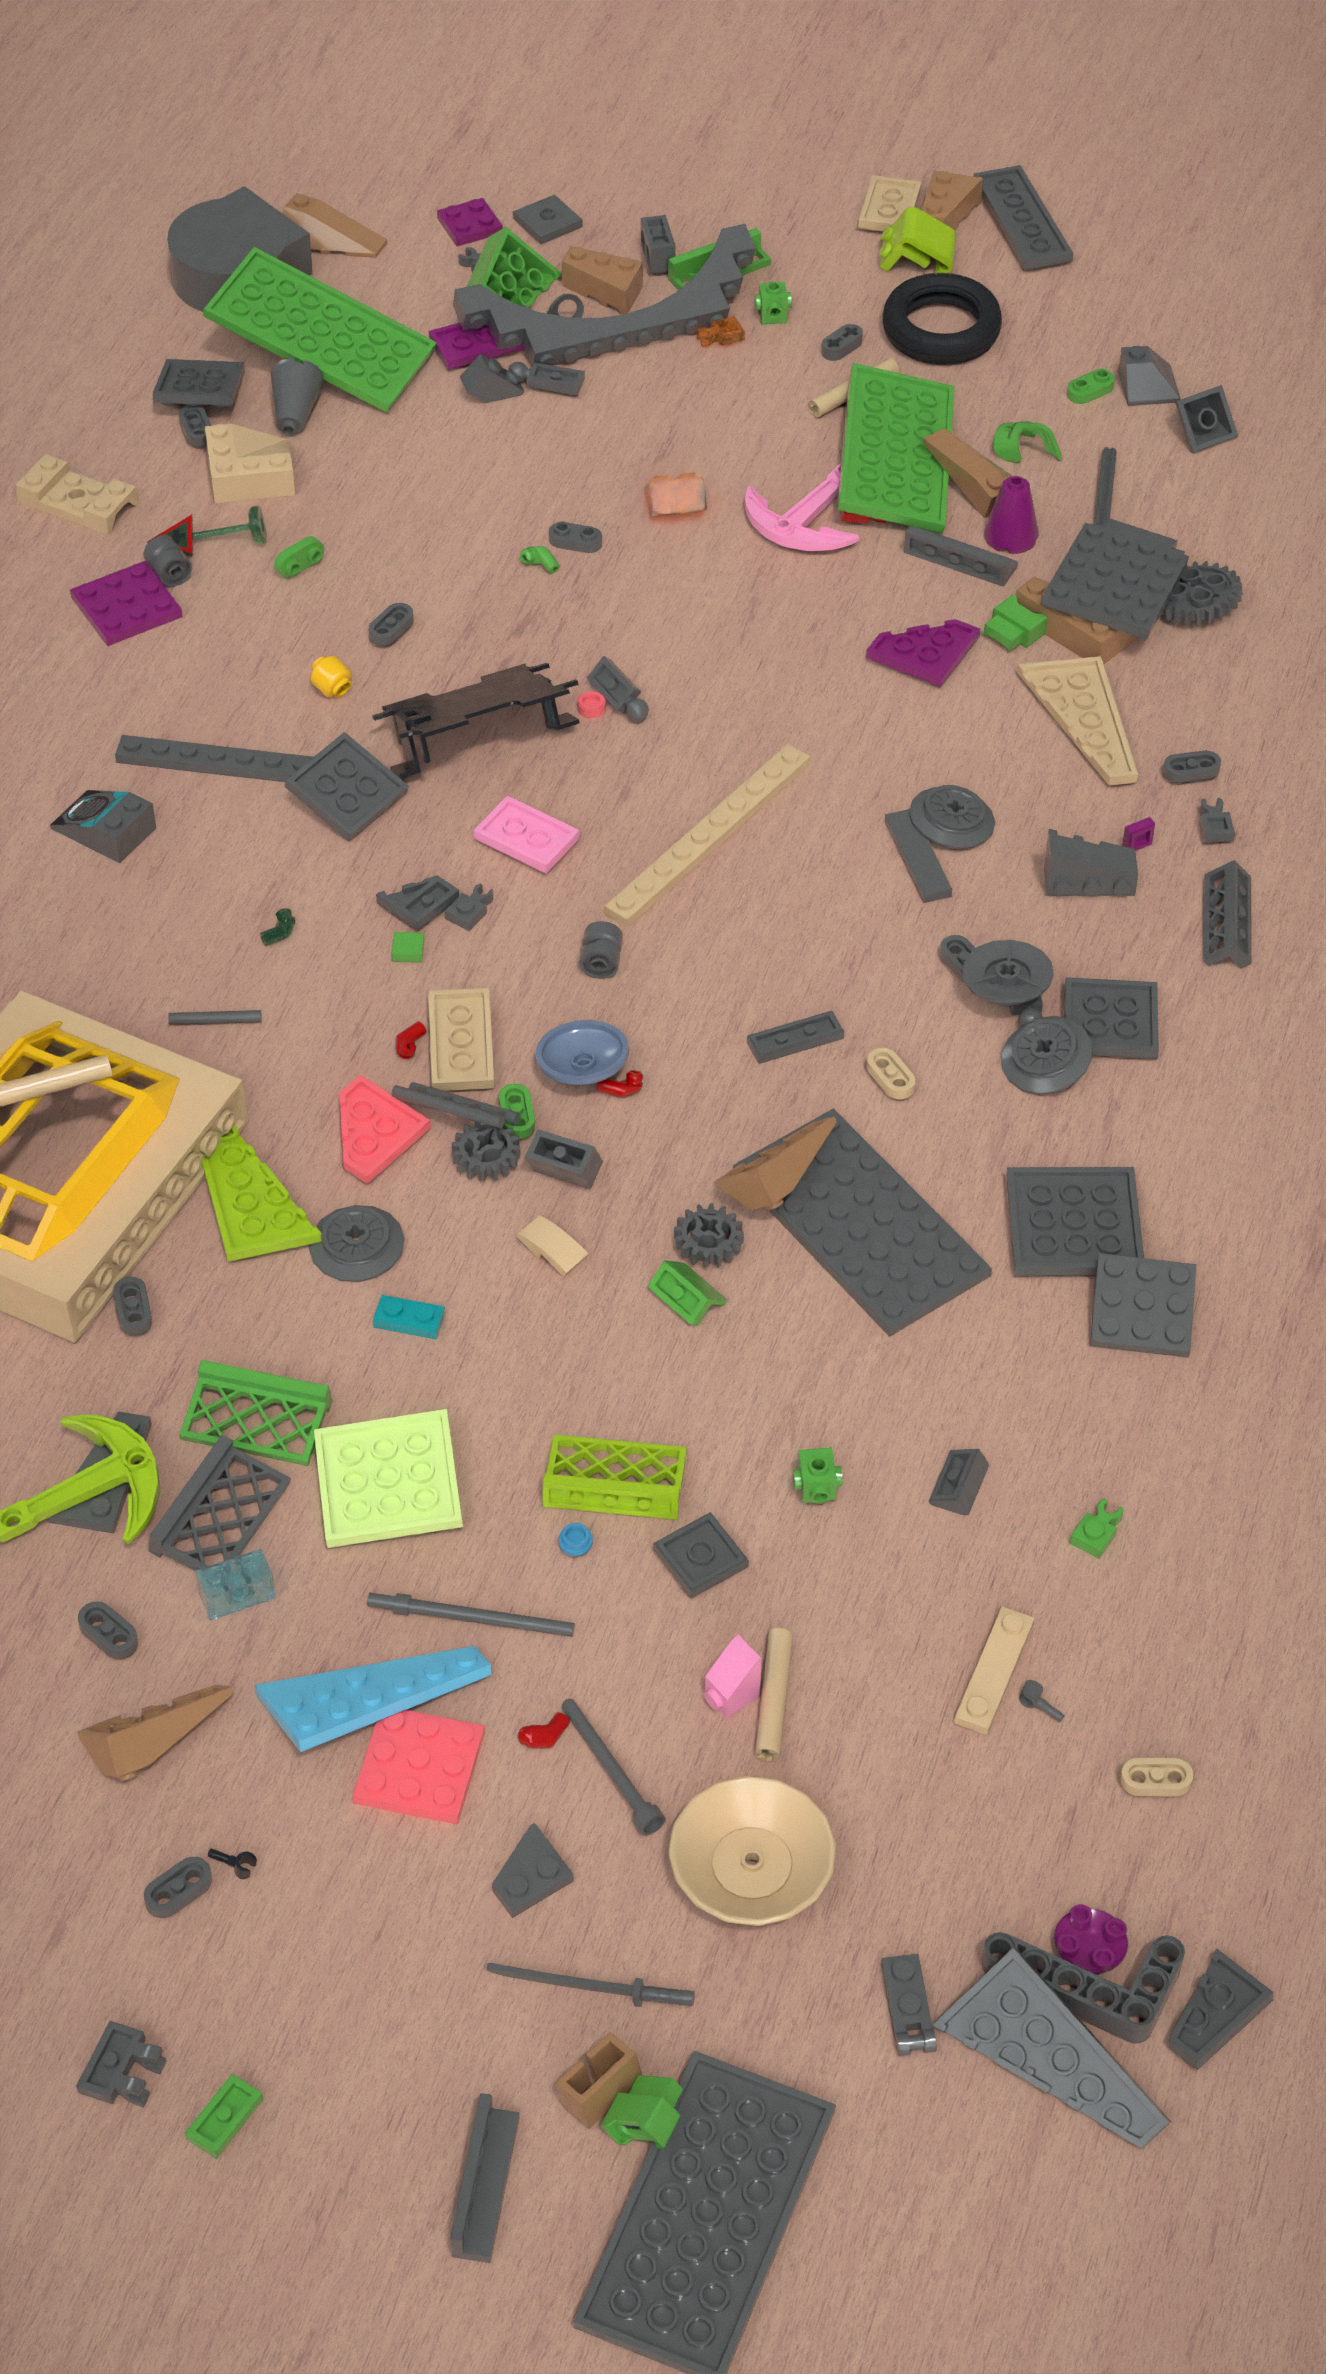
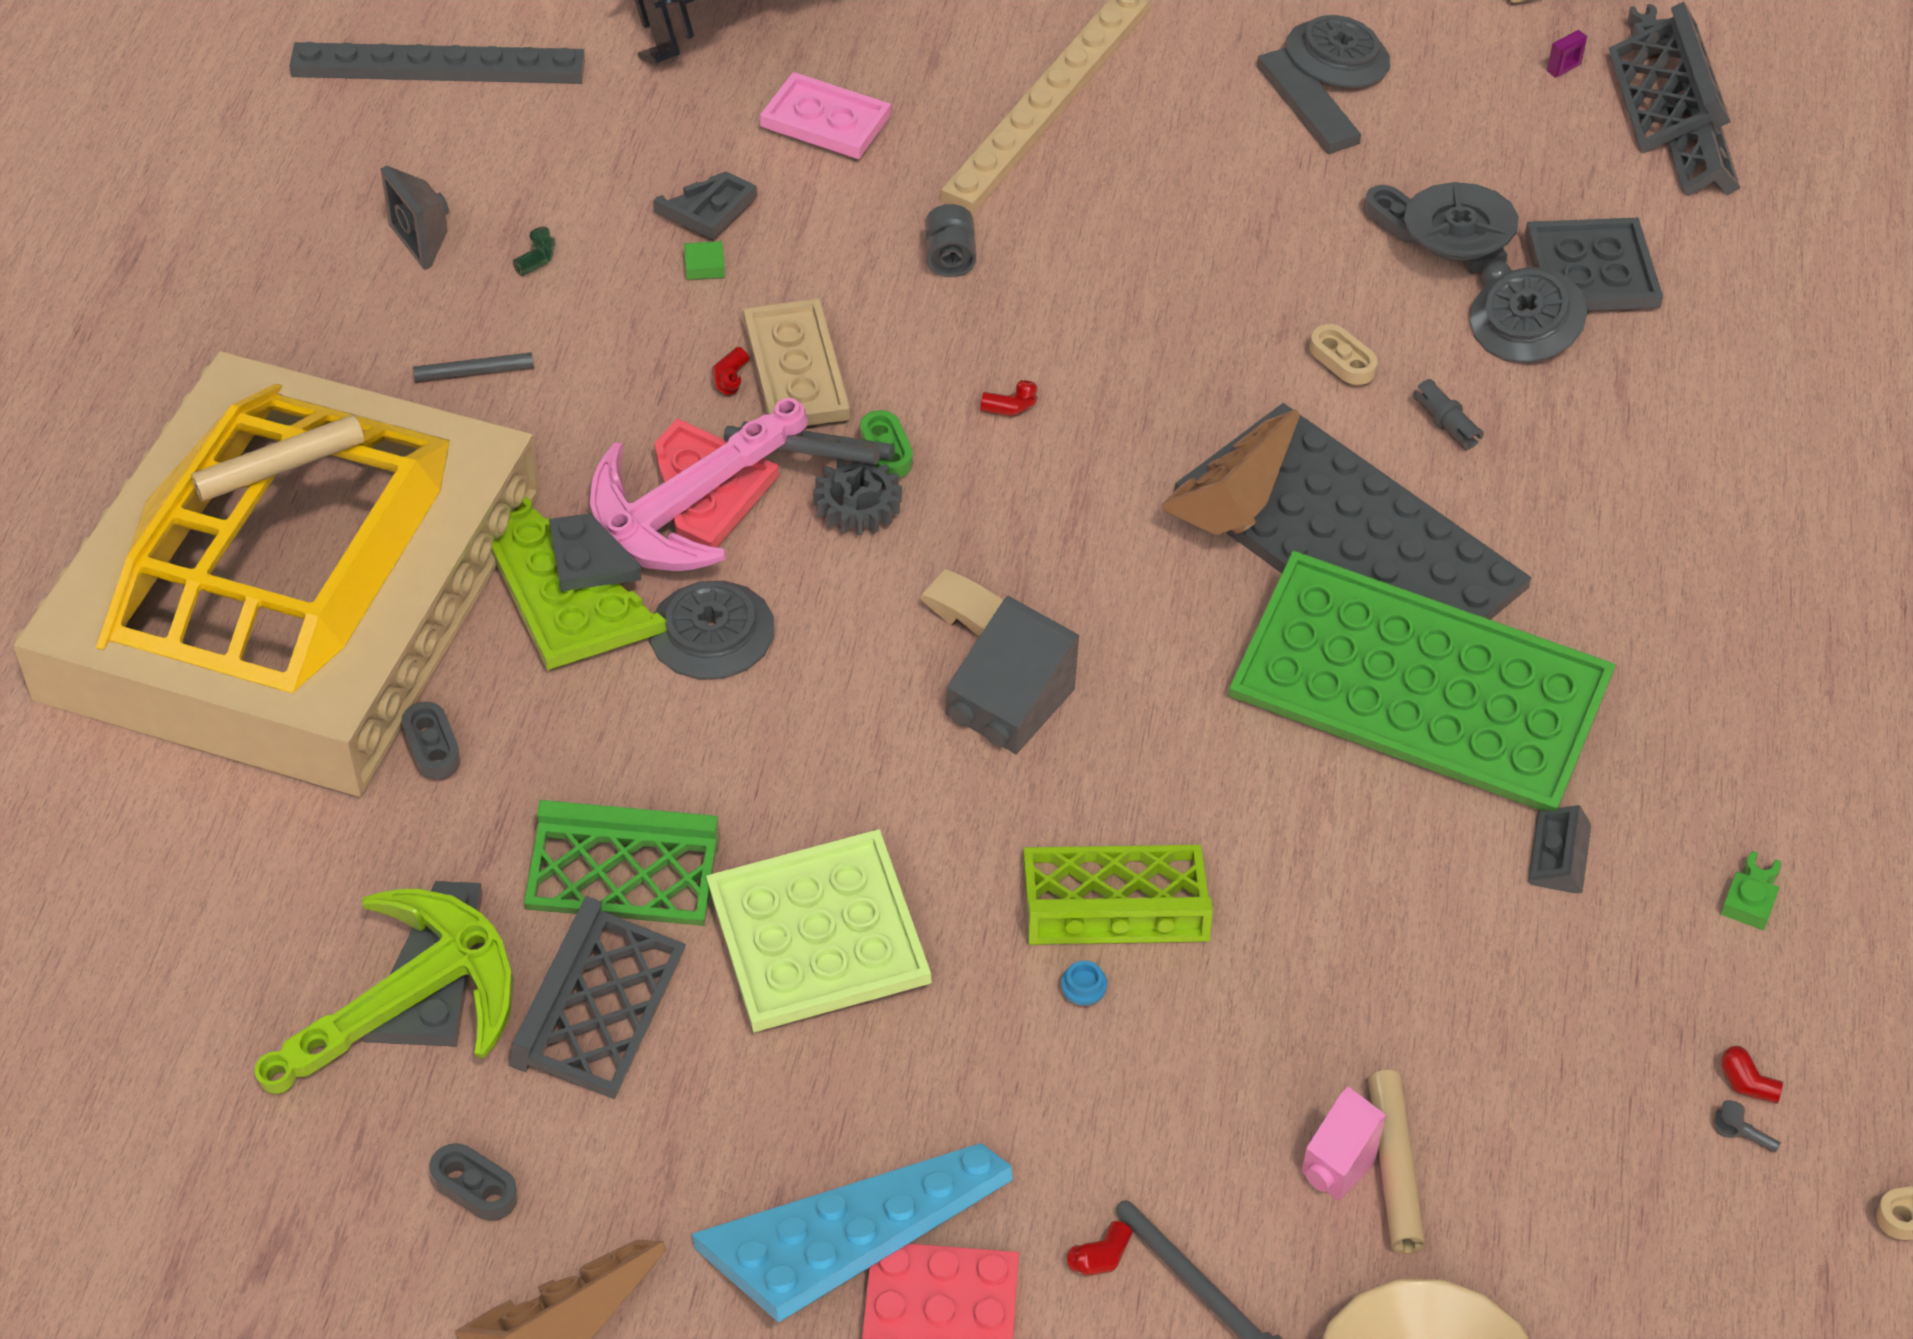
camera: 10 degrees left, 0 degrees up
dark grey slope [50,790,156,863] -> none
clear light blue brick [195,1549,276,1621] -> none
dark grey plate [284,732,409,841] -> none
dark grey bar [367,1592,575,1637] -> none
teal plate [373,1295,445,1340] -> none
dark grey plate [445,883,493,931] -> none
dark grey brick [525,1129,603,1189] -> none
sand blue dish [536,1020,629,1086] -> none
bright green panel [647,1260,727,1326] -> none
dark grey plate [653,1512,749,1598] -> none
dark grey gear [674,1203,744,1268] -> none
dark grey tile [747,1011,844,1064] -> none
bright green brick [793,1447,843,1503] -> none
tan plate [954,1607,1035,1735] -> none
dark grey plate [1006,1167,1144,1276] -> none
dark grey wedge [1044,829,1138,896] -> none
dark grey plate [1090,1253,1196,1358] -> none
none -> dark grey slope [380,166,449,270]
none -> dark grey wing [549,513,641,591]
none -> bright pink piece [589,398,808,571]
none -> dark grey slope [946,596,1079,755]
none -> bright green plate [1229,550,1616,811]
none -> dark grey pin [1413,379,1484,450]
none -> dark grey fence [1609,2,1731,153]
none -> red arm [1721,1046,1783,1104]

